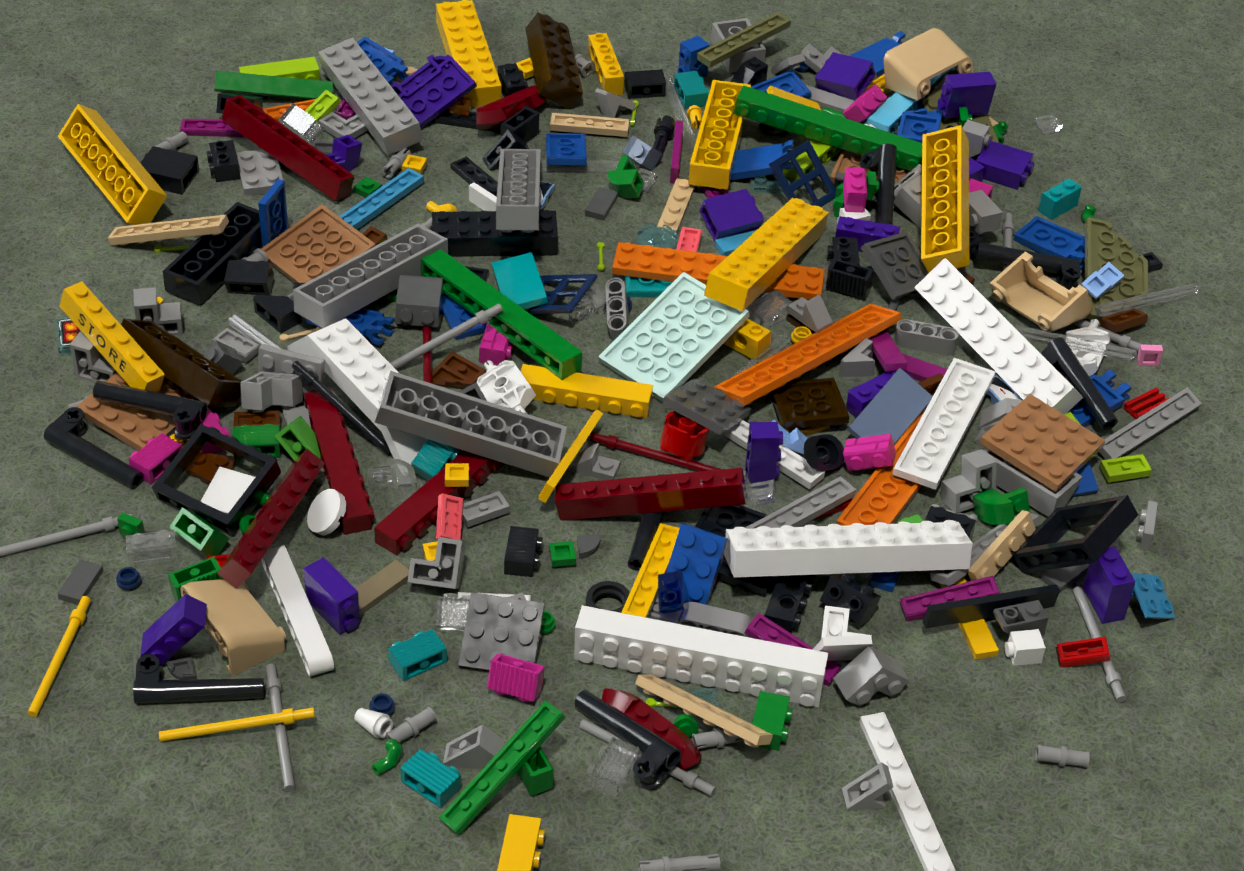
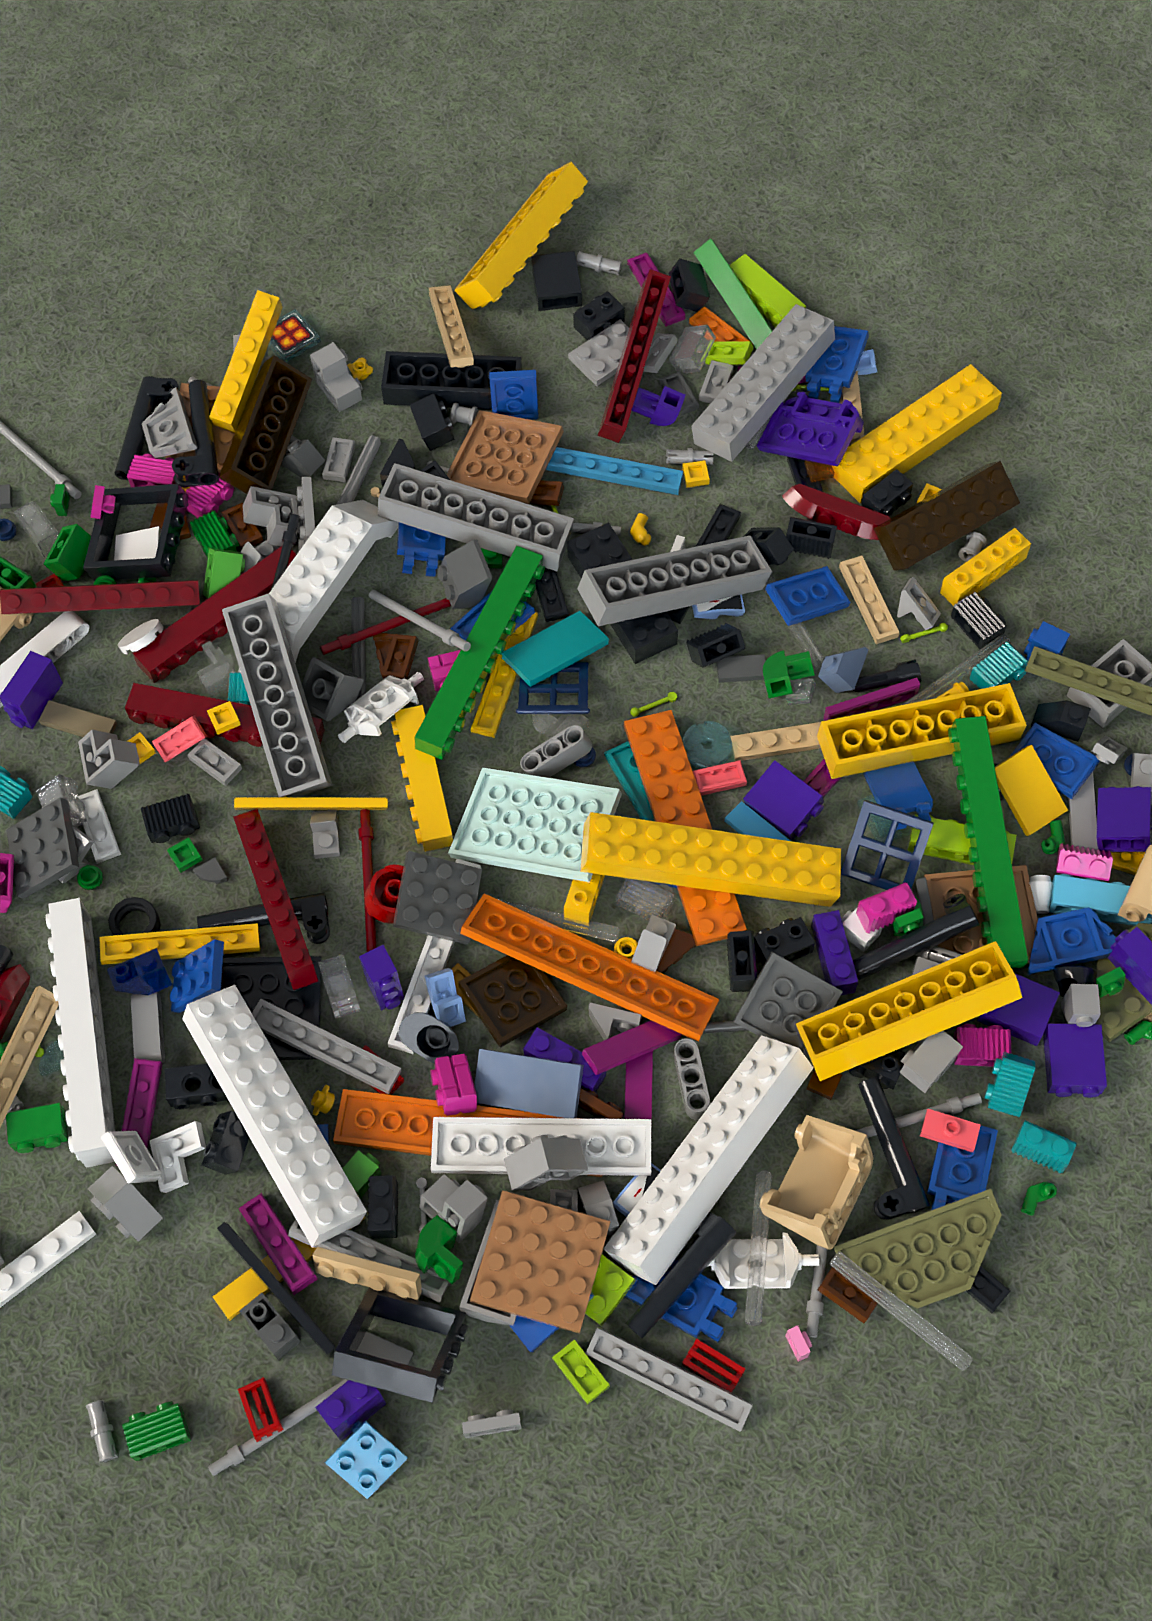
camera: 70 degrees right, 20 degrees up
green plate [354,177,382,198] -> none
white brick [1005,629,1046,666] -> none
light blue slope [1081,262,1124,299] -> none
none -> dark pink tile [91,485,116,519]
none -> green brick [122,1401,191,1461]
none -> light grey wing [142,387,198,458]
none -> light grey brick [504,1135,588,1190]
none -> black brick [686,623,746,668]
none -> coral plate [920,1109,981,1152]
none -> teal brick [984,1052,1036,1117]

